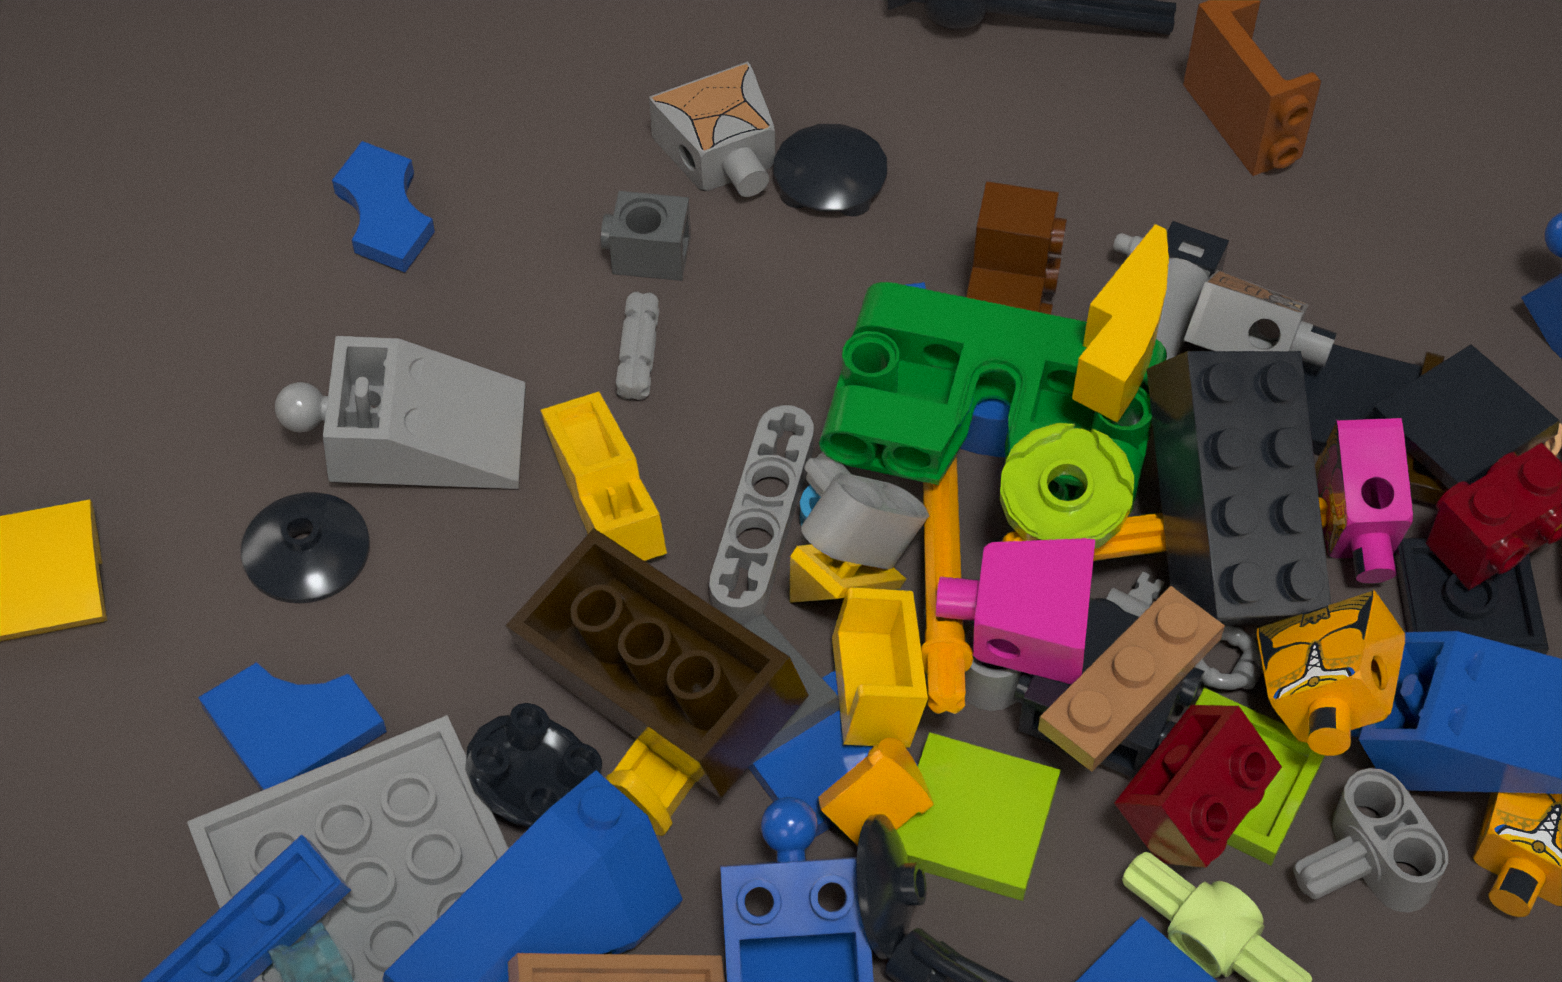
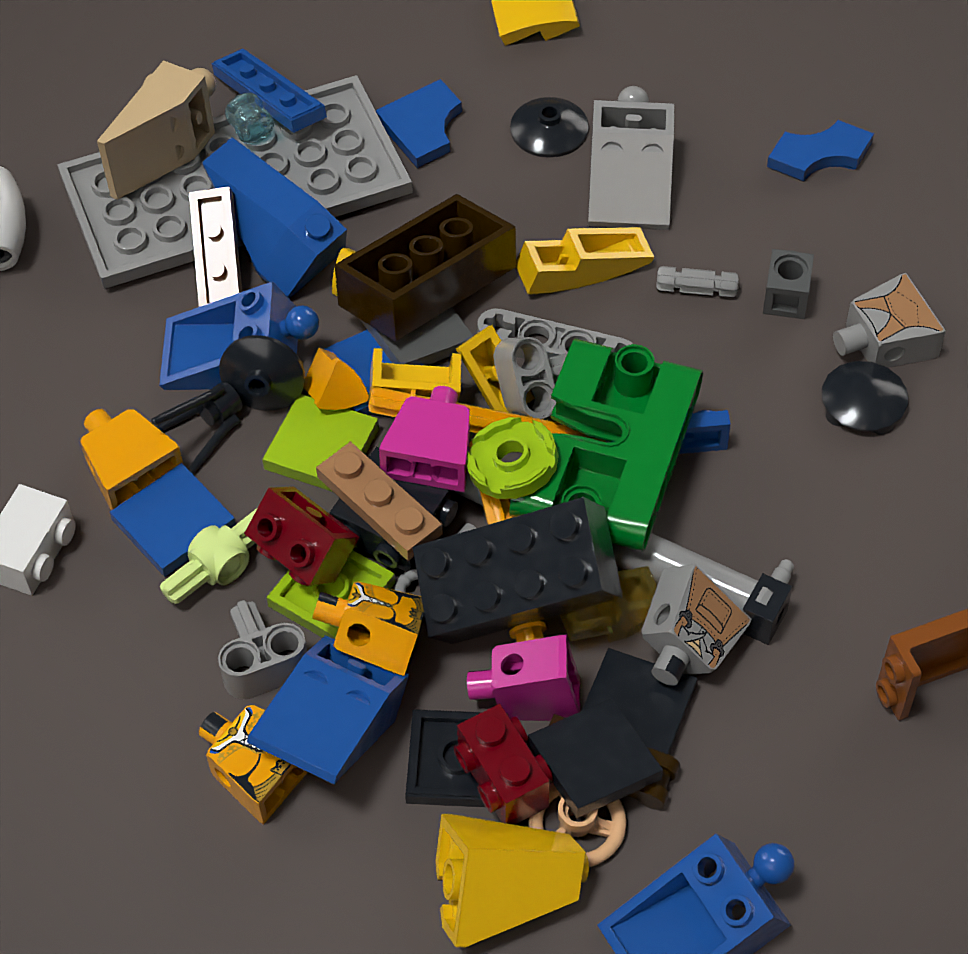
camera: 95 degrees right, 0 degrees up
black dish [465,703,602,827] -> none
reddish brown brick [966,181,1067,315] -> none
yellow slope [1072,224,1169,422] -> none

